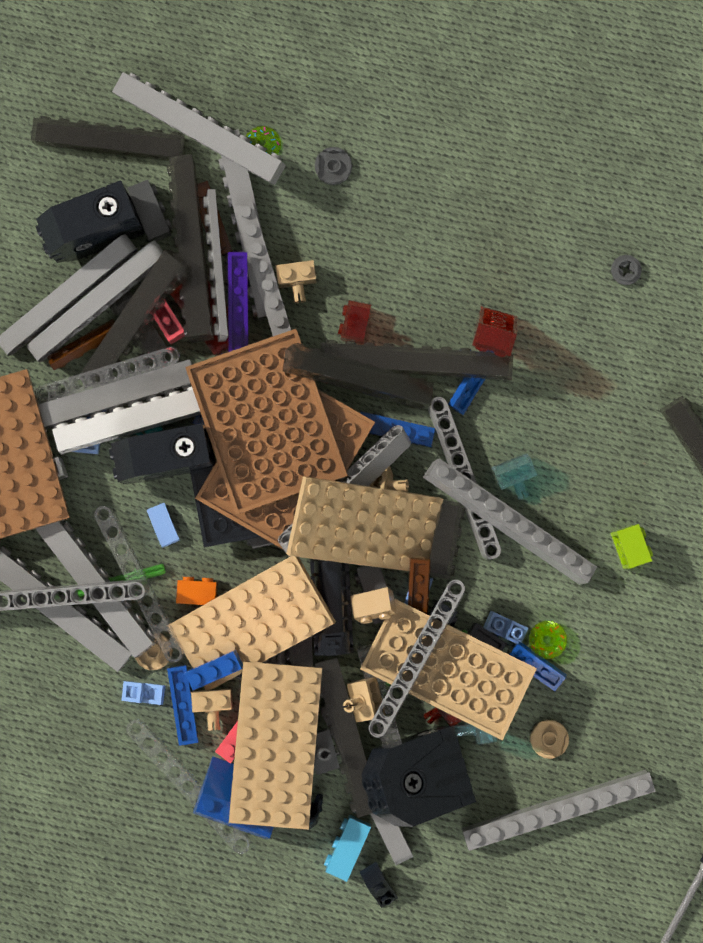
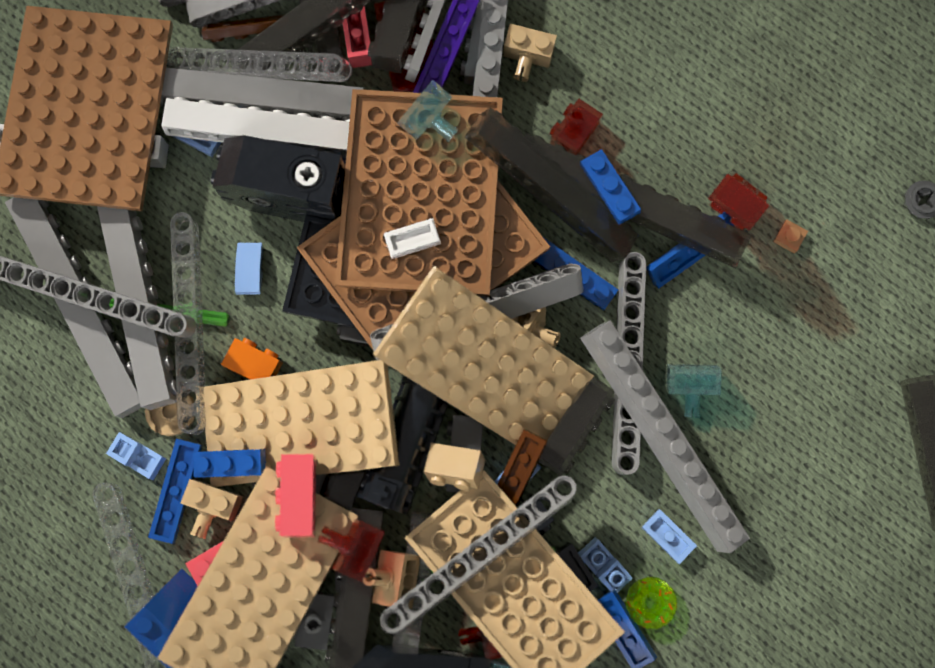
camera: 30 degrees right, 5 degrees down
lime brick [611,524,653,569] -> none
none -> coral brick [275,454,316,538]
none -> clear red brick [318,519,385,582]
none -> white tile [384,218,441,259]
none -> clear light blue brick [397,80,459,142]
none -> blue plate [580,149,641,225]
none -> light blue plate [641,509,697,564]
none -> medium nougat plate [773,219,808,254]

